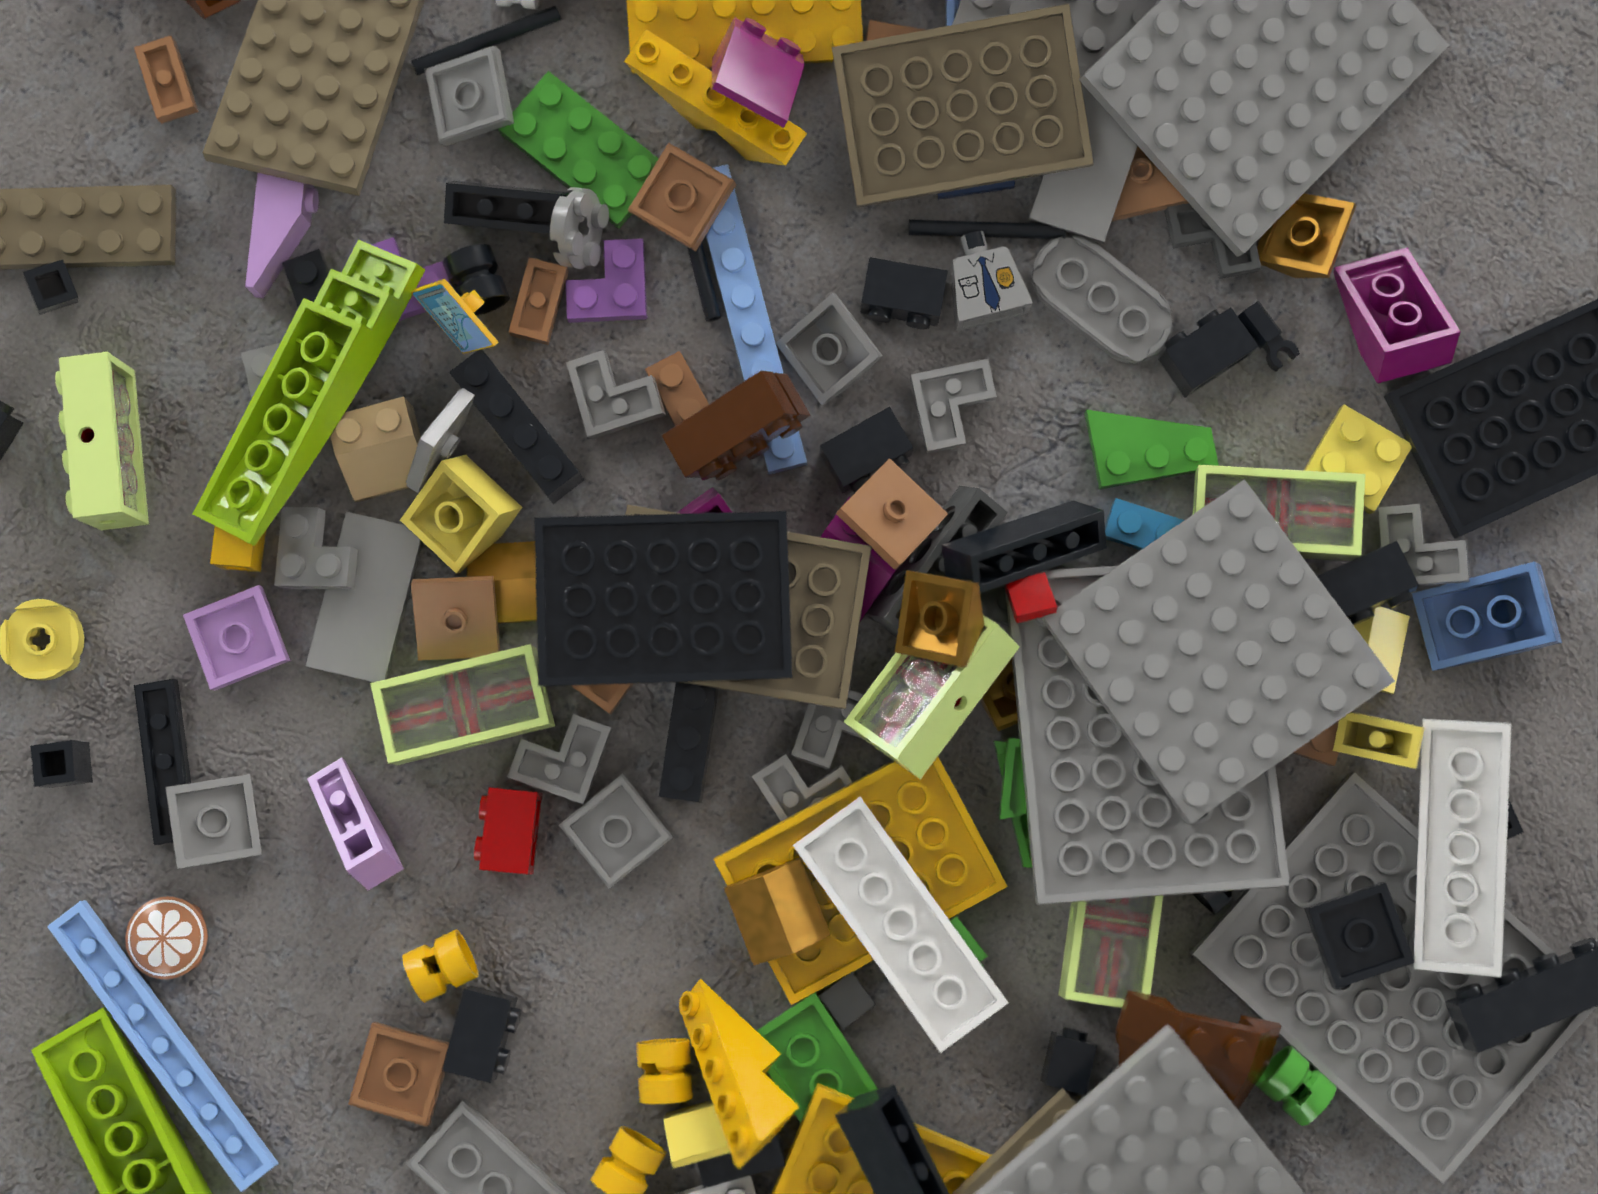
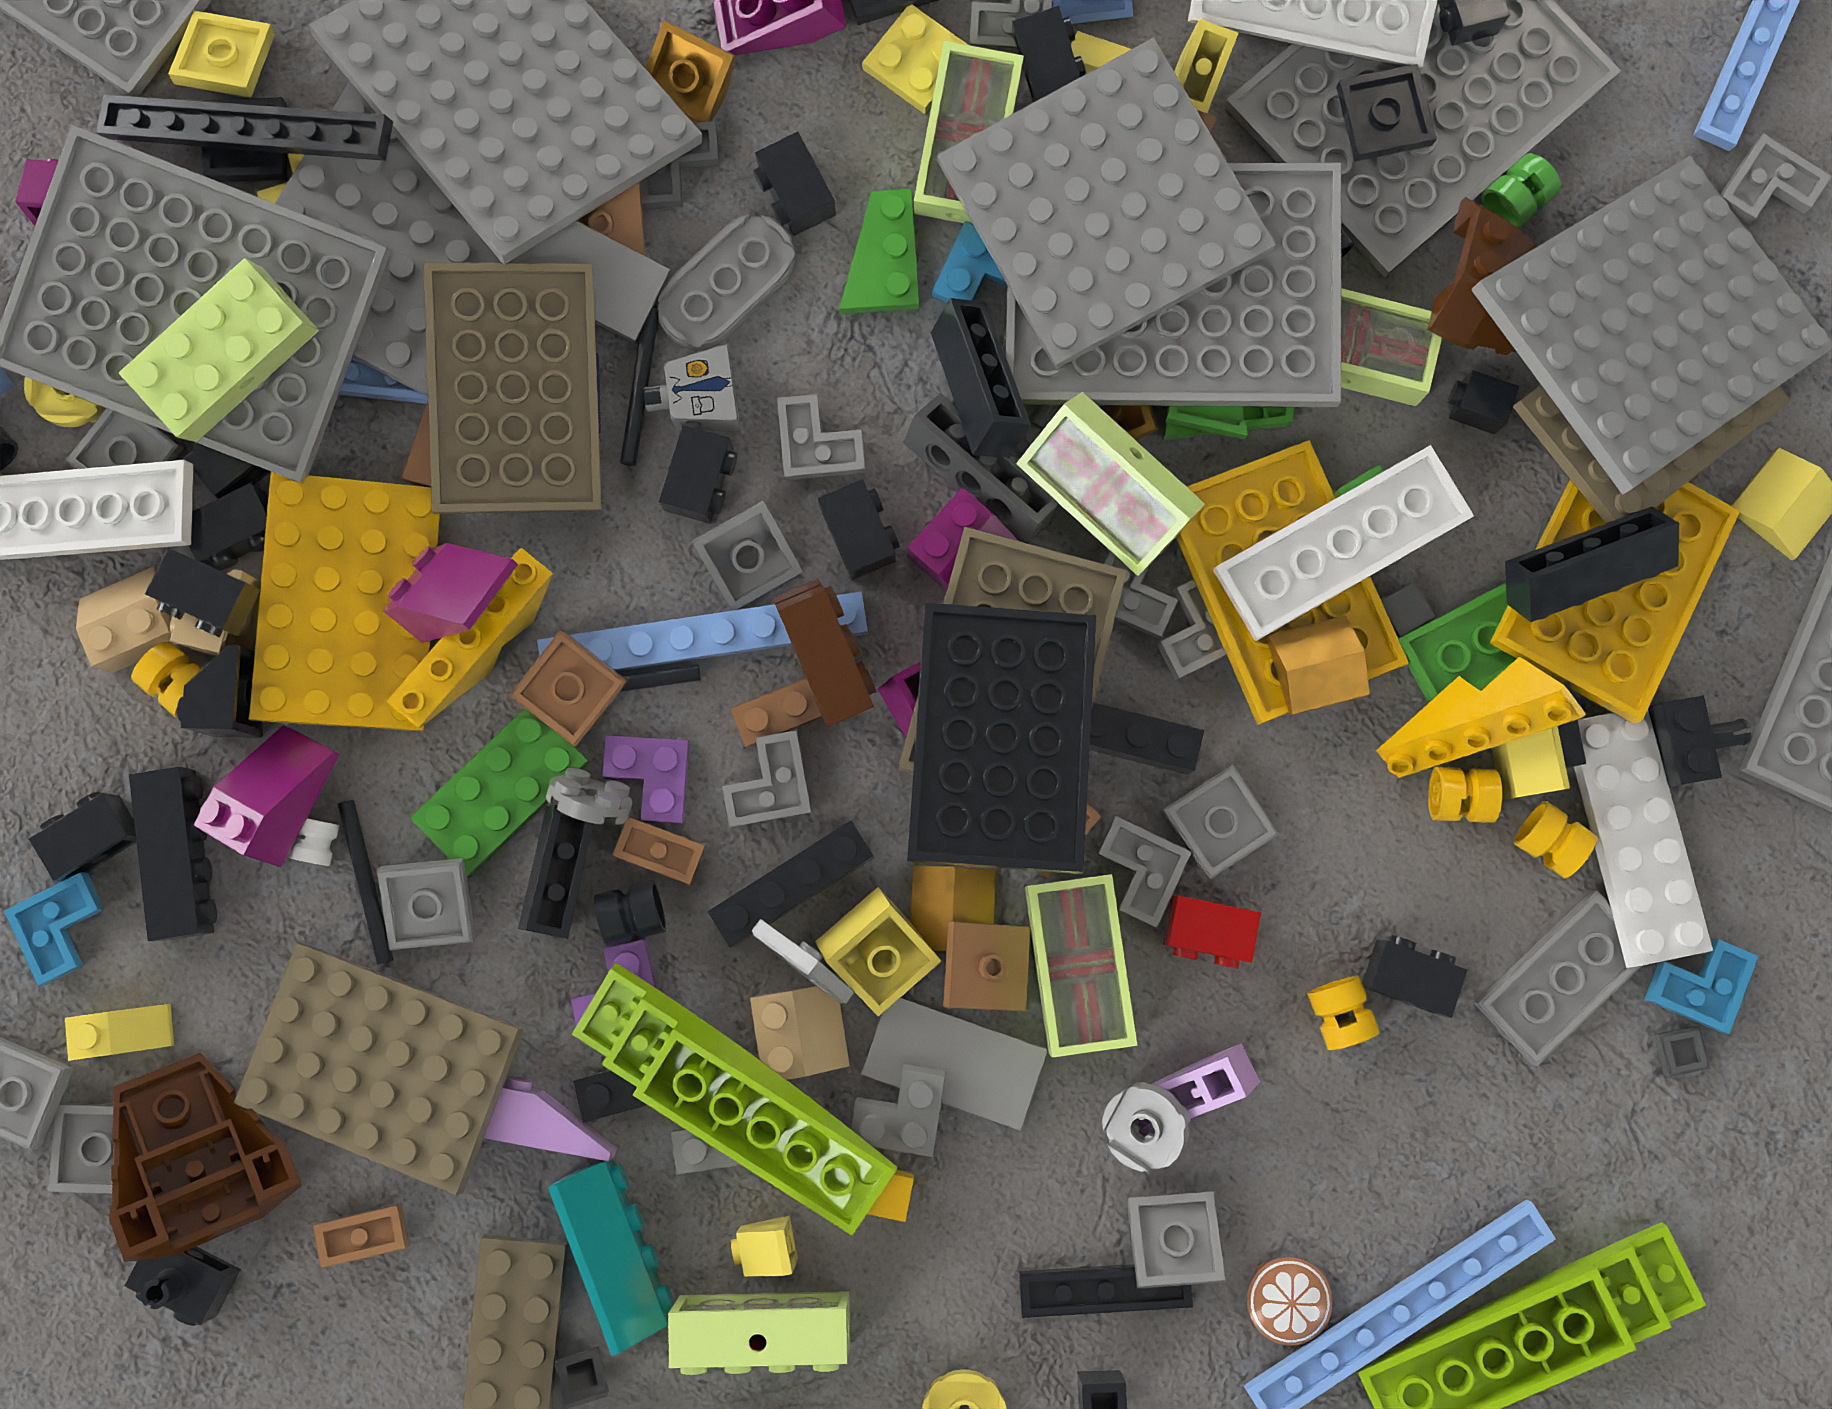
camera: 85 degrees left, 0 degrees up
lavender plate [183,585,290,691] -> none
medium nougat plate [348,1022,449,1127] -> none
piece [411,279,498,354] -> none
medium nougat plate [836,458,948,570] -> none
pearl gold slope [895,570,984,667] -> none
red tile [1005,572,1057,623] -> none
black bar [1238,301,1300,372] -> none
none -> teal slope [548,1158,675,1356]
none -> light yellow slope [731,1216,798,1277]
none -> plate [1102,1082,1190,1171]

